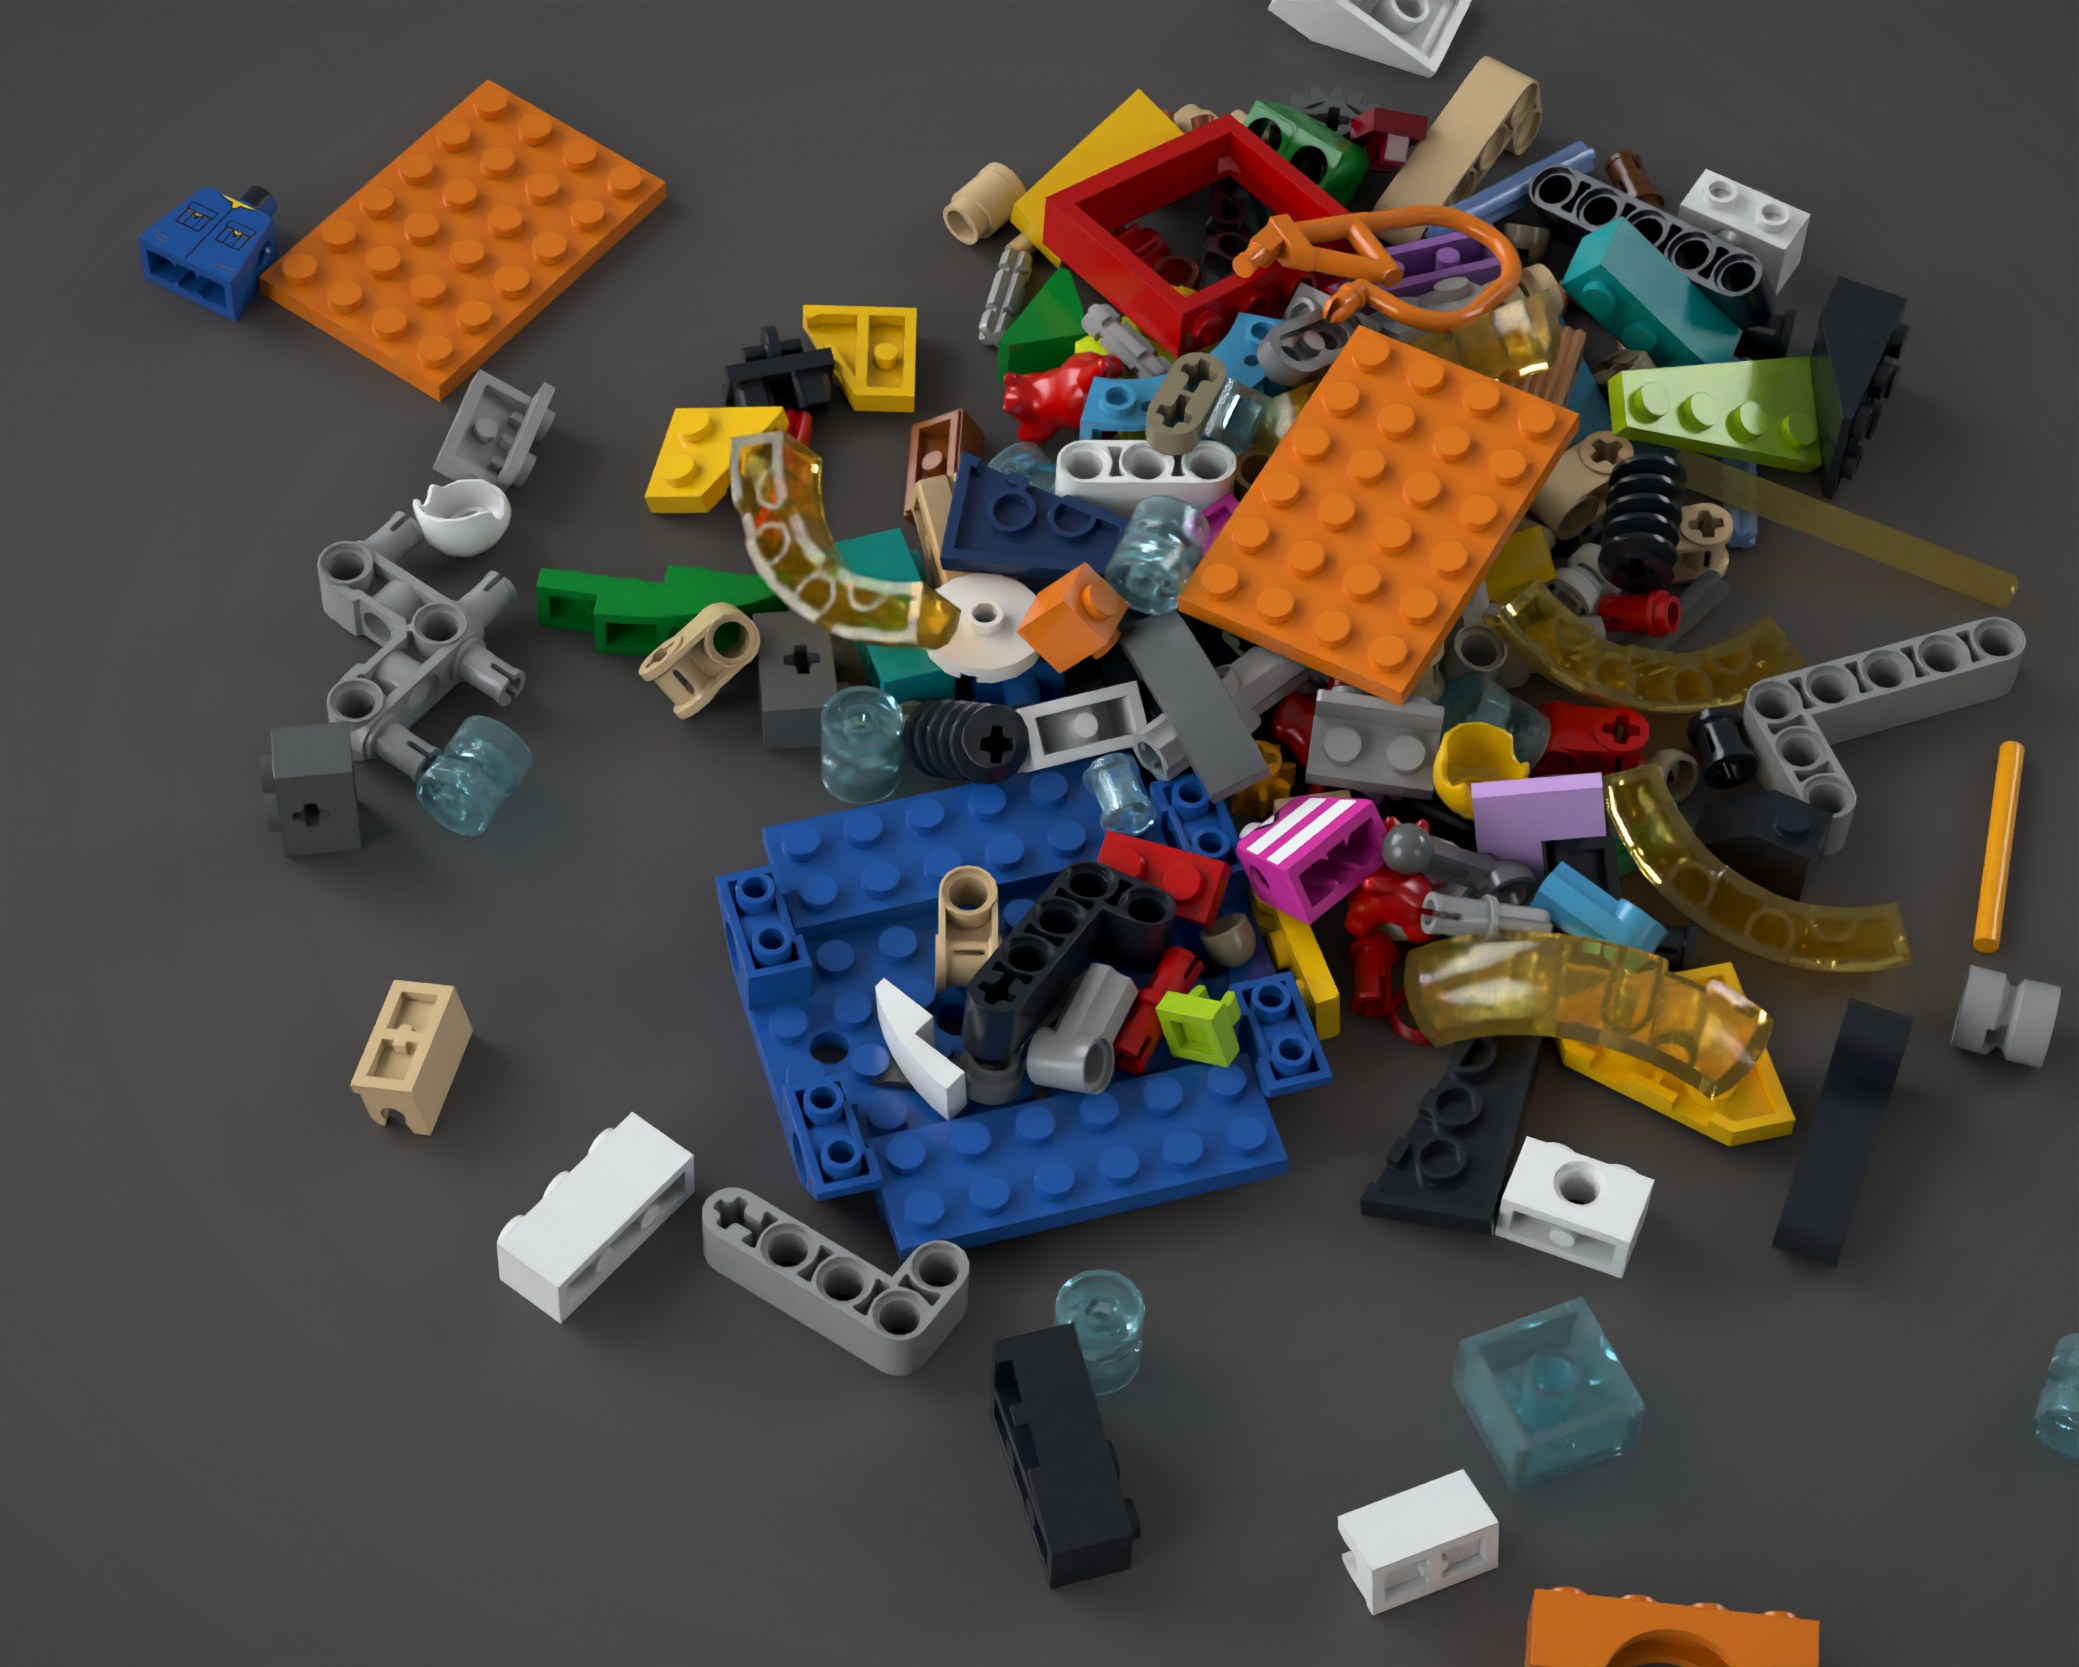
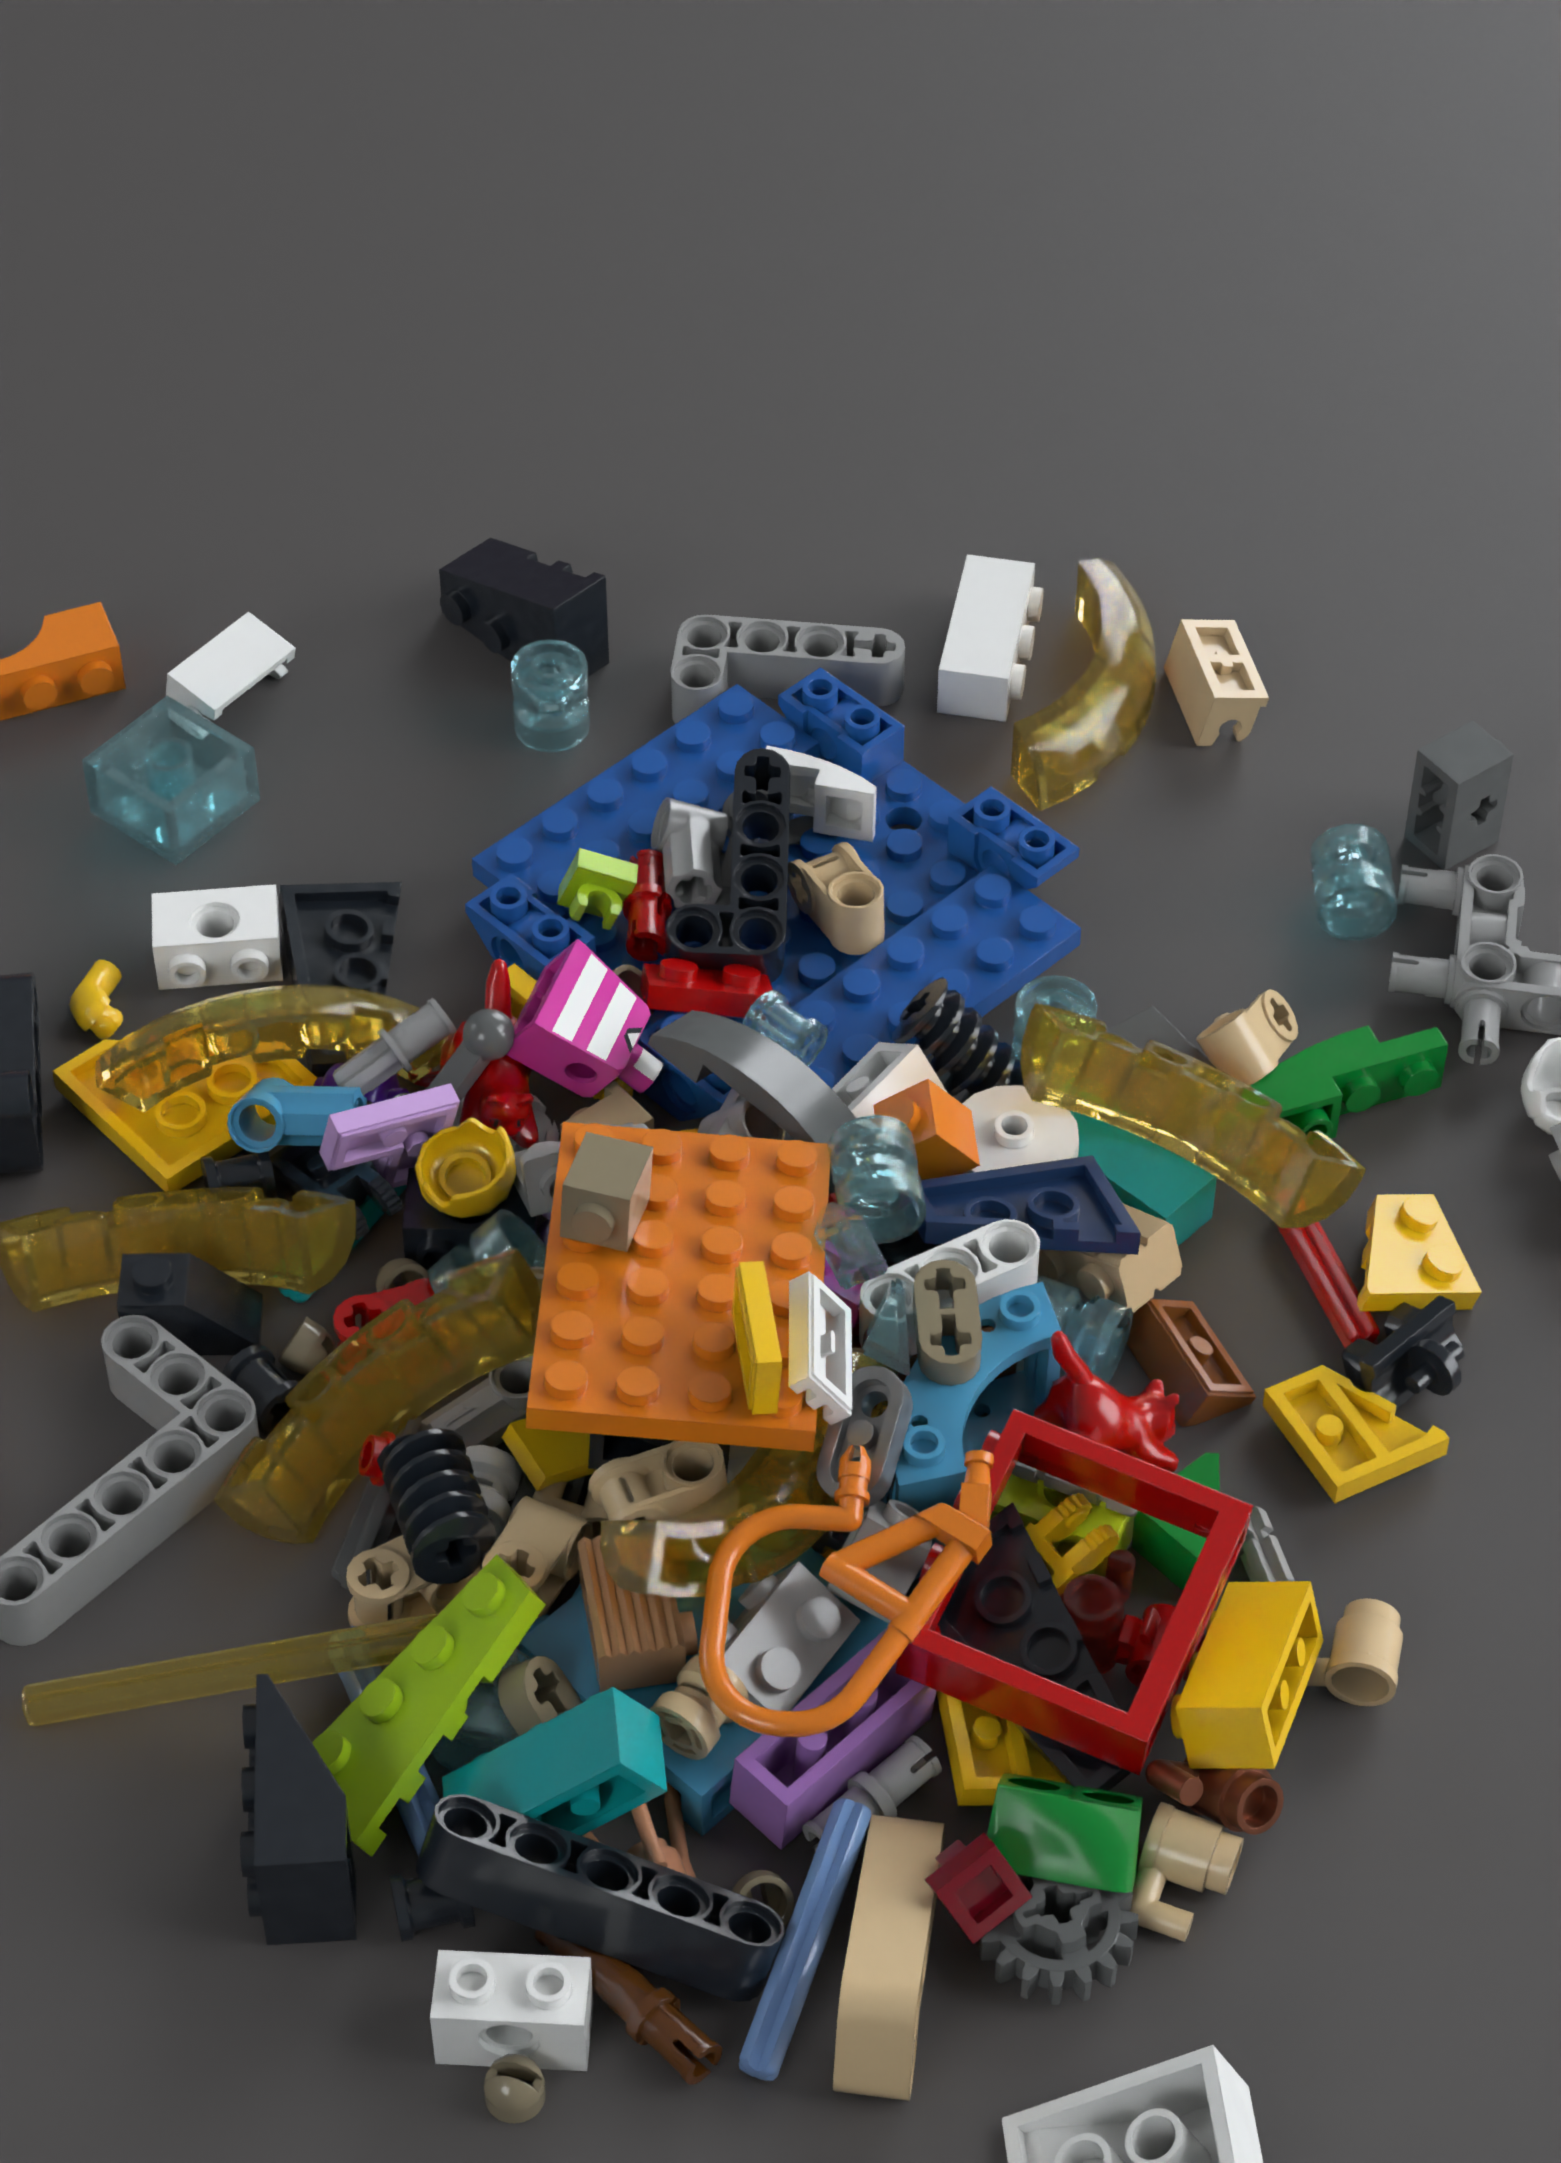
camera: 155 degrees right, 5 degrees down
none -> yellow arm [69,959,123,1040]
none -> dark tan brick [560,1132,653,1252]
none -> yellow tile [732,1261,782,1415]
none -> white tile [788,1271,852,1425]
none -> clear light blue slope [813,1202,888,1290]
none -> clear yellow brick [1011,558,1157,811]

